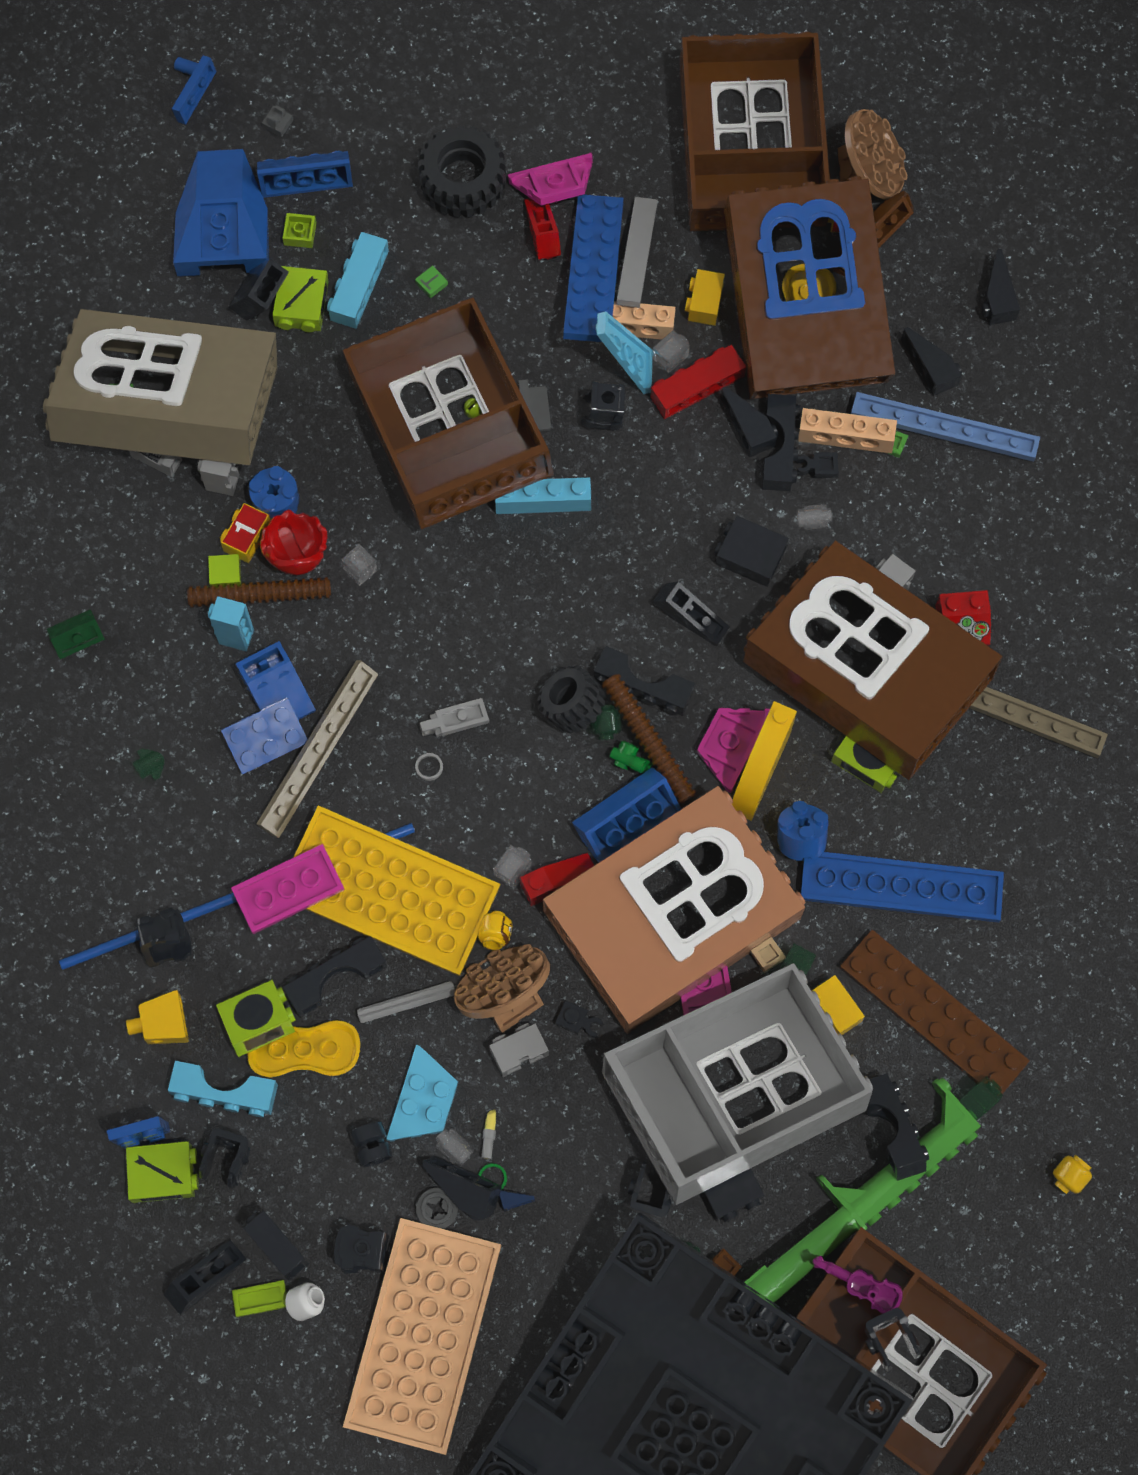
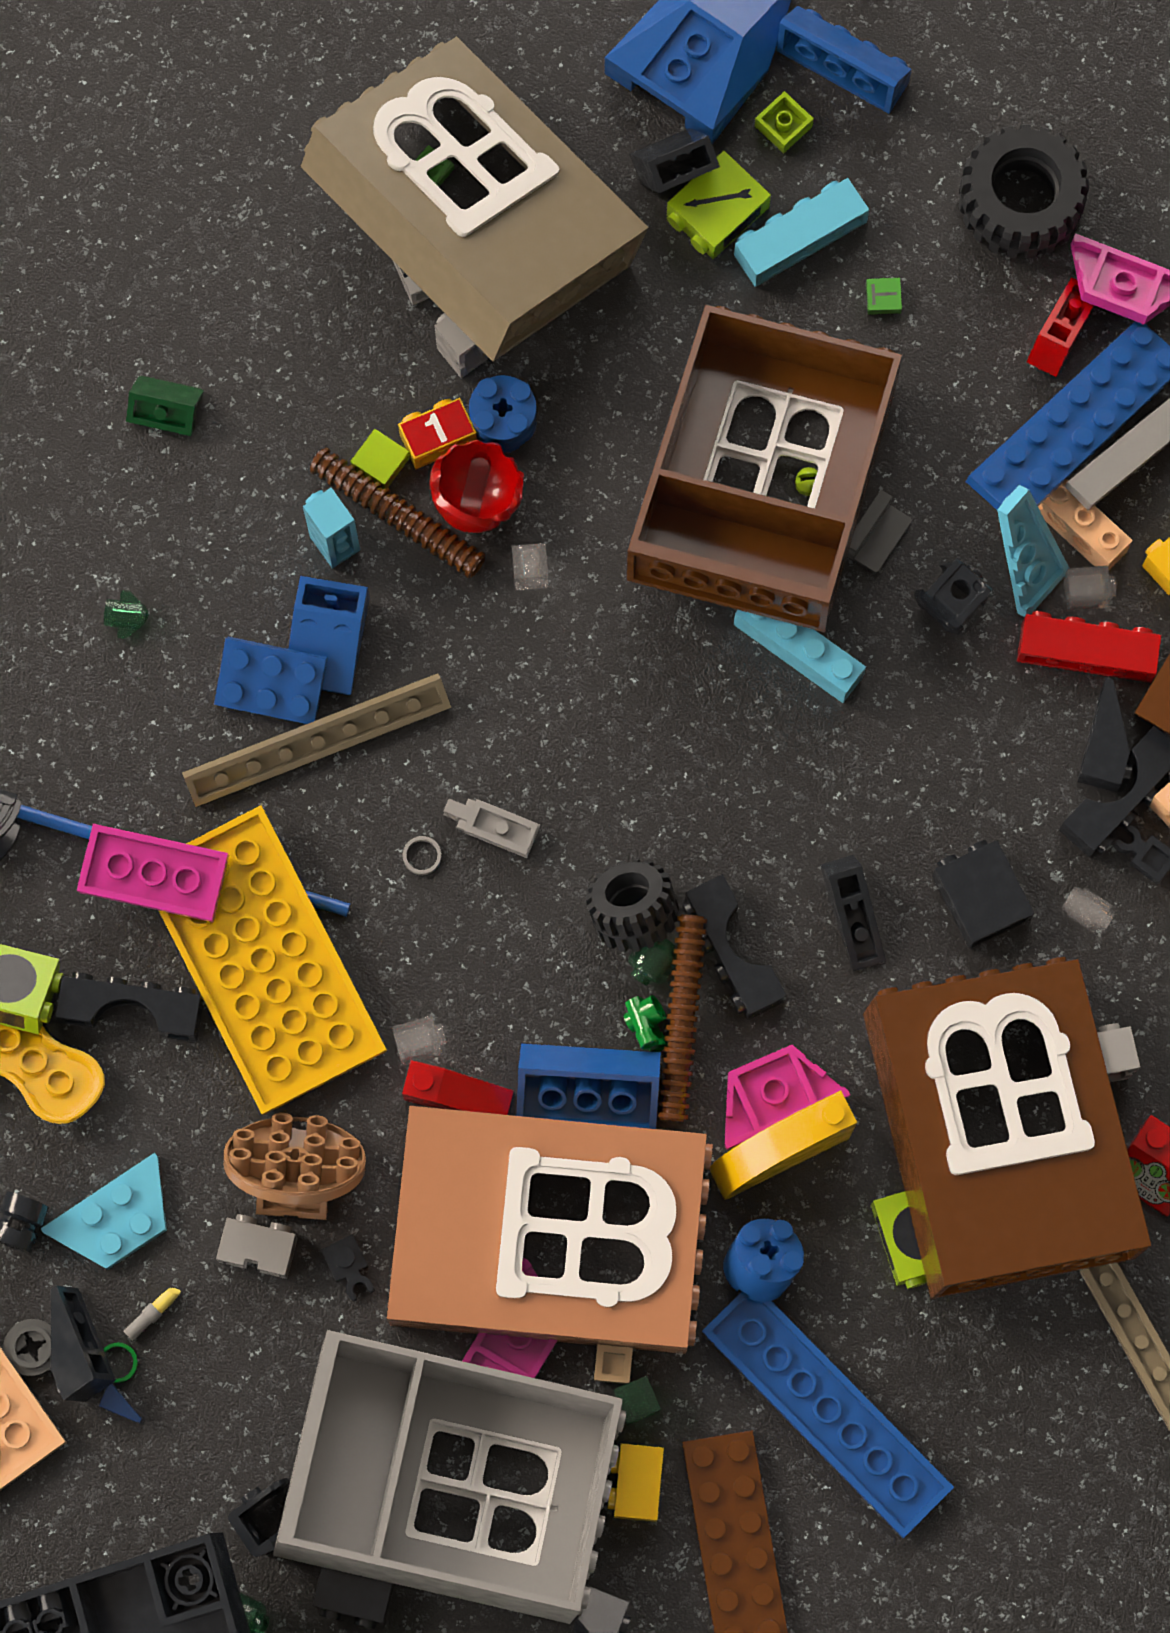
camera: 40 degrees right, 5 degrees up
light grey axle [357,981,455,1023] -> none
clear brick [435,1128,474,1166] -> none
yellow head [478,911,513,950] -> none

